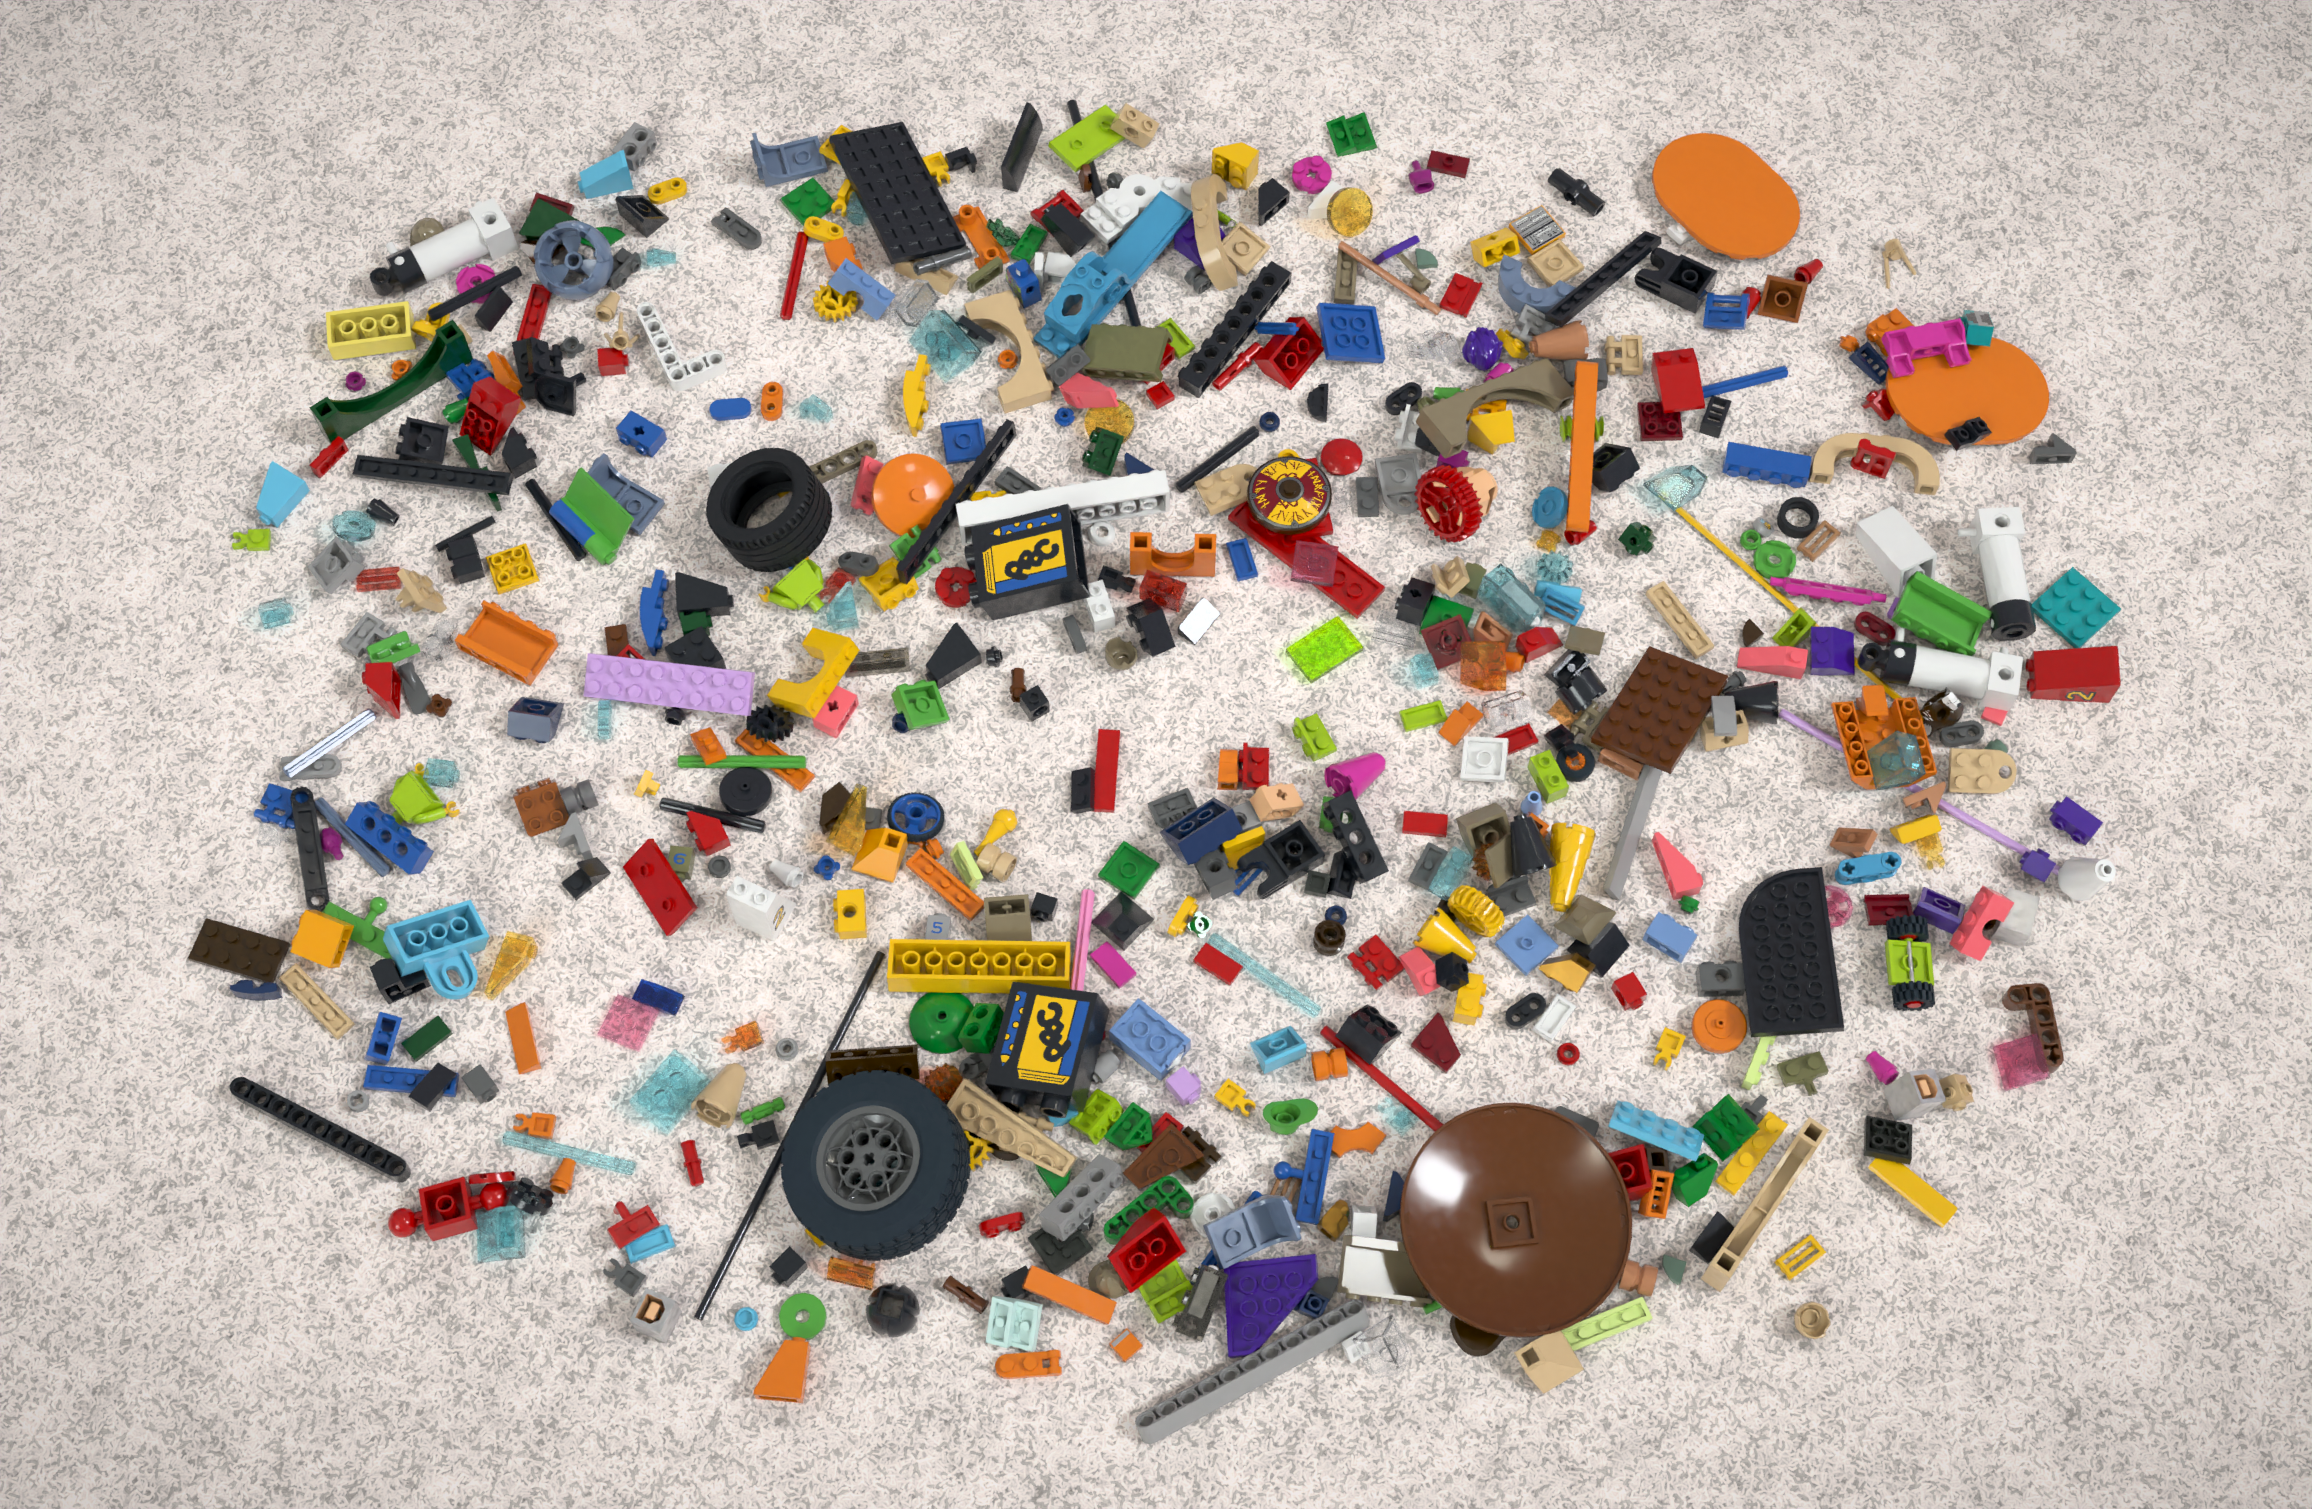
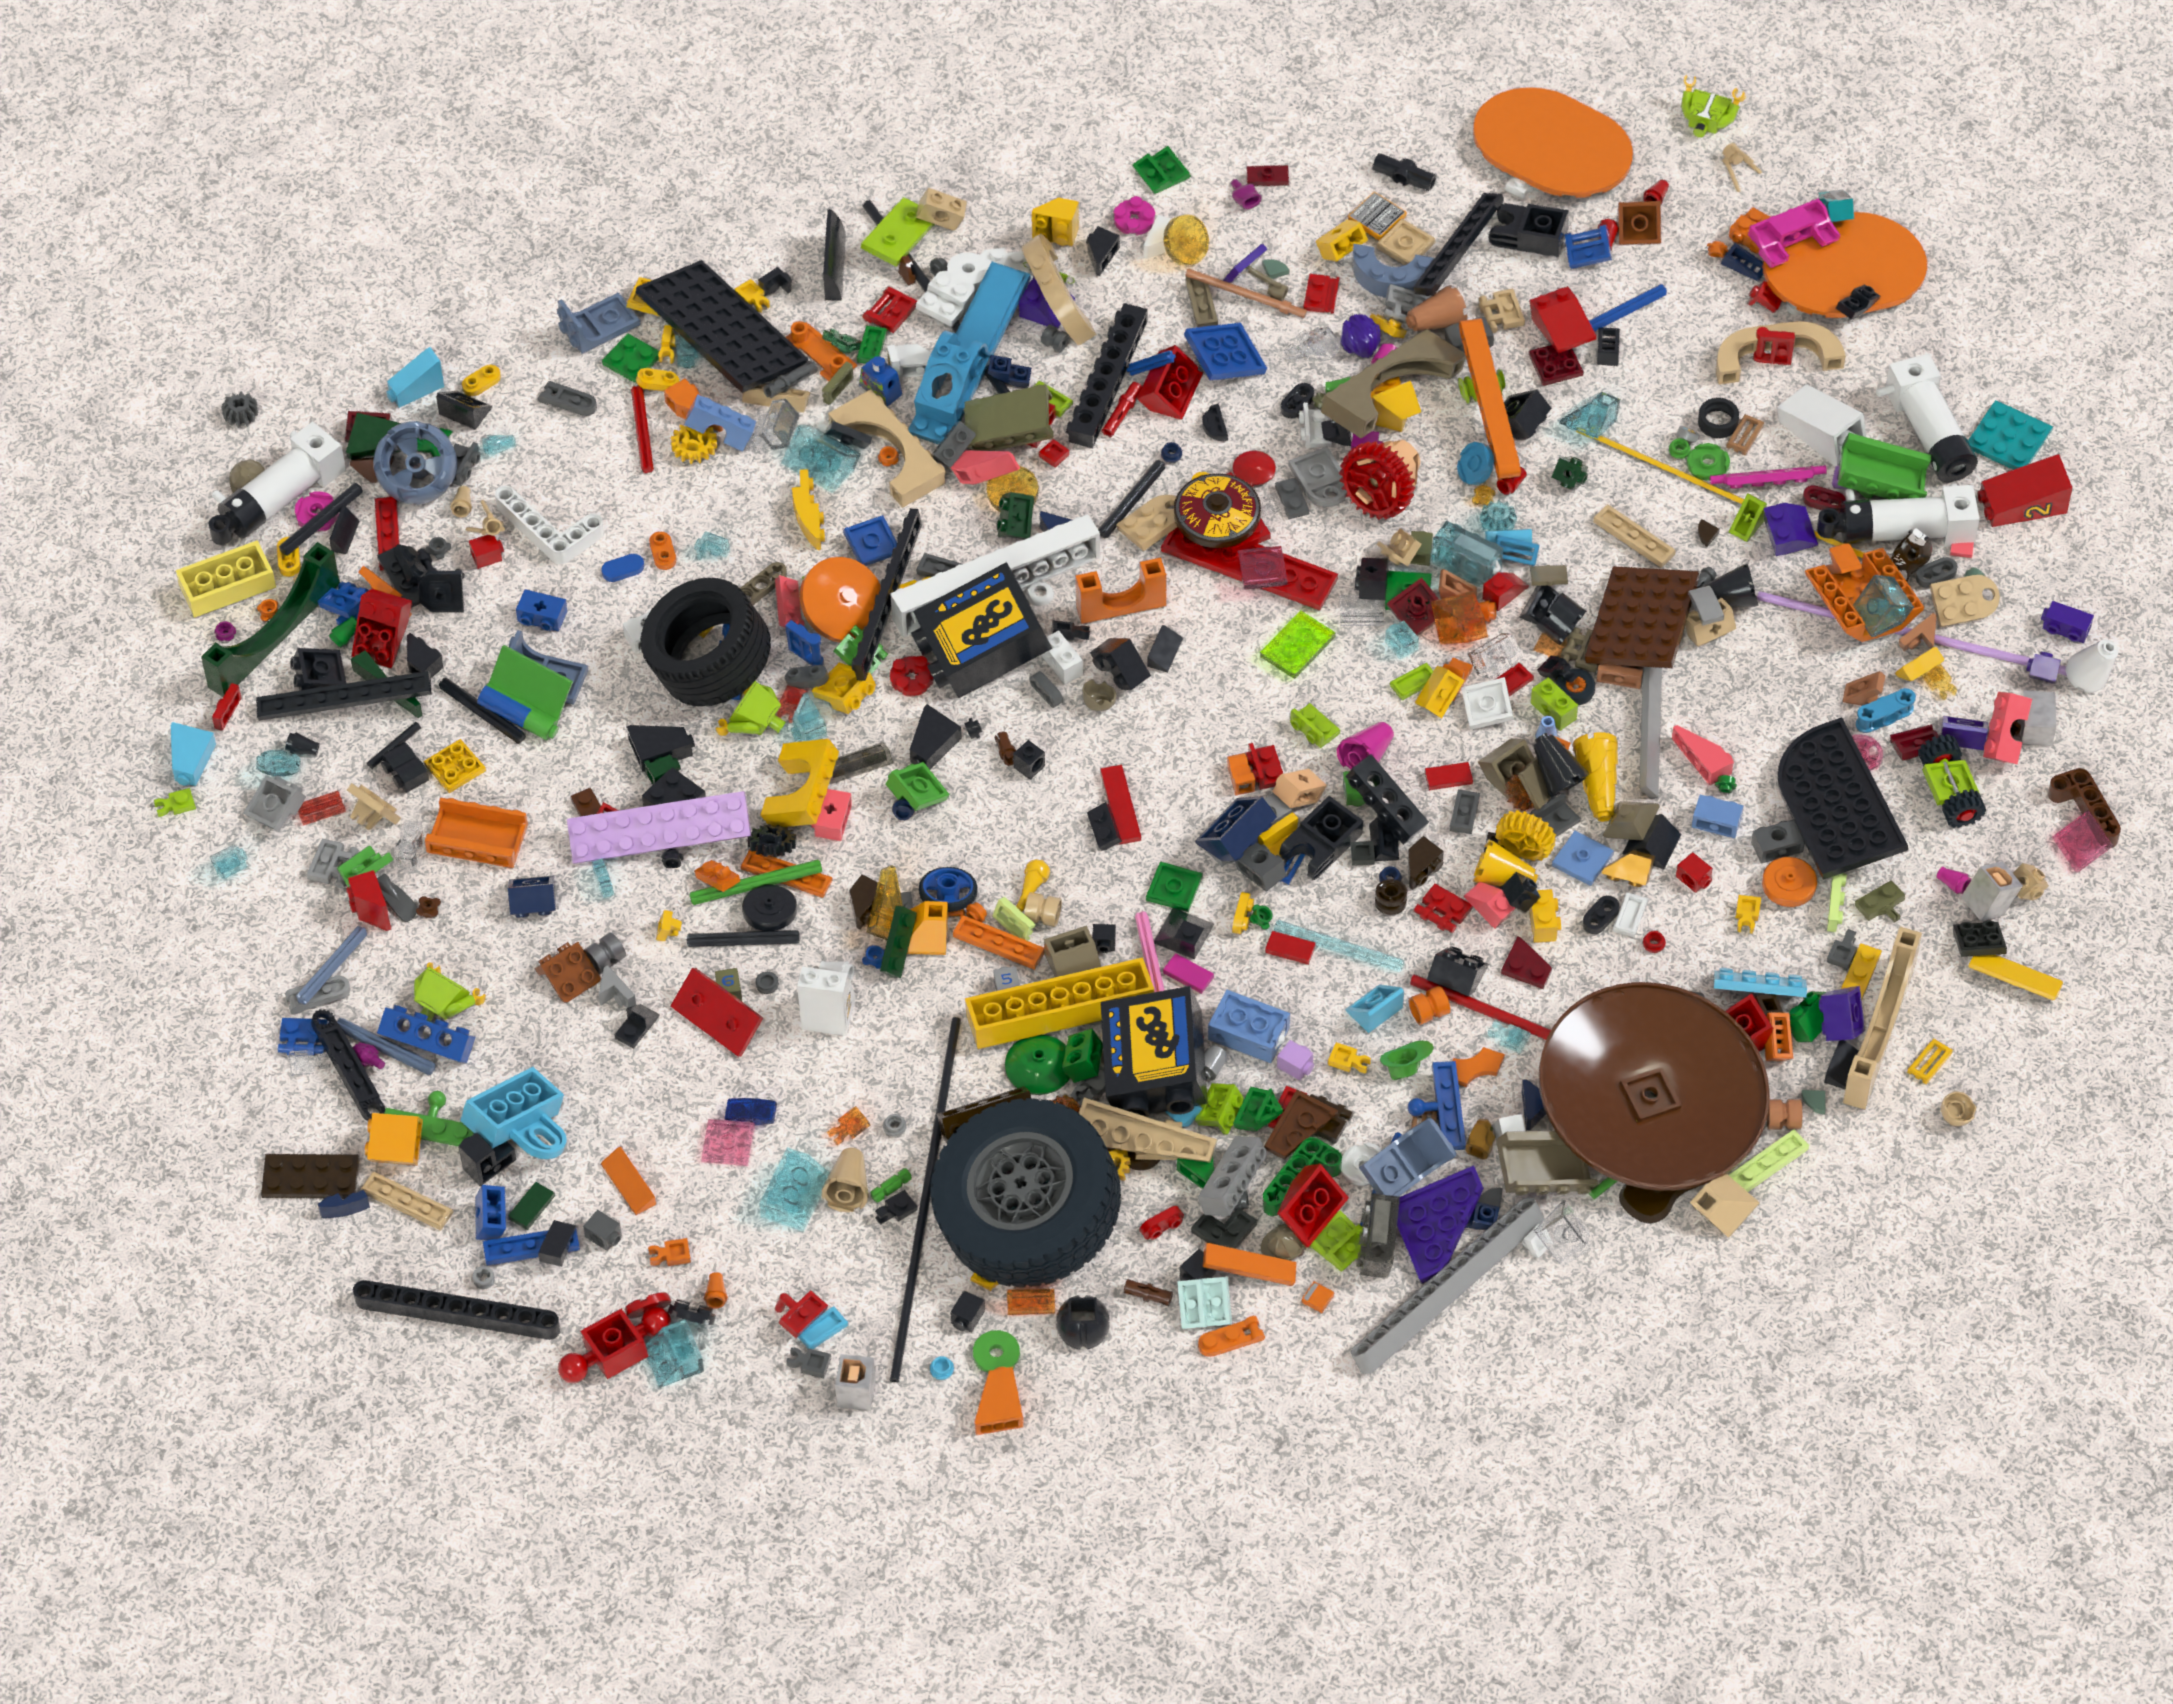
camera: 15 degrees left, 10 degrees down
yellow plate [411,319,440,341] -> none
clear light blue brick [423,758,460,788] -> none
clear yellow slope [484,931,538,1000] -> none
clear light blue axle [502,1131,636,1176] -> none
light grey brick [612,122,657,171] -> none
blue slope [640,569,669,656] -> none
red axle [681,1140,704,1187] -> none
red slope [686,811,731,856] -> none
yellow brick [833,889,867,940] -> none
black slope [1040,203,1095,257] -> none
blue plate [1054,408,1075,427] -> none
clear red brick [1139,570,1187,612] -> none
dark grey plate [1148,788,1197,829] -> none
tan plate [1222,221,1271,276] -> none
blue tile [1226,538,1258,582] -> none
clear light blue slope [1428,846,1473,902] -> none
green slope [1692,1094,1760,1161] -> none
blue brick [1722,442,1812,488] -> none
coral slope [1737,646,1808,679] -> none
dark grey slope [2029,433,2077,464] -> none
none -> dark grey gear [221,391,259,428]
none -> blue plate [785,620,824,666]
none -> dark green plate [880,906,917,978]
none -> dark blue slope [988,355,1032,388]
none -> dark brown slope [1408,836,1444,890]
none -> yellow panel [1415,665,1465,718]
none -> lime torso [1681,75,1746,138]
none -> dark purple slope [1819,986,1865,1041]

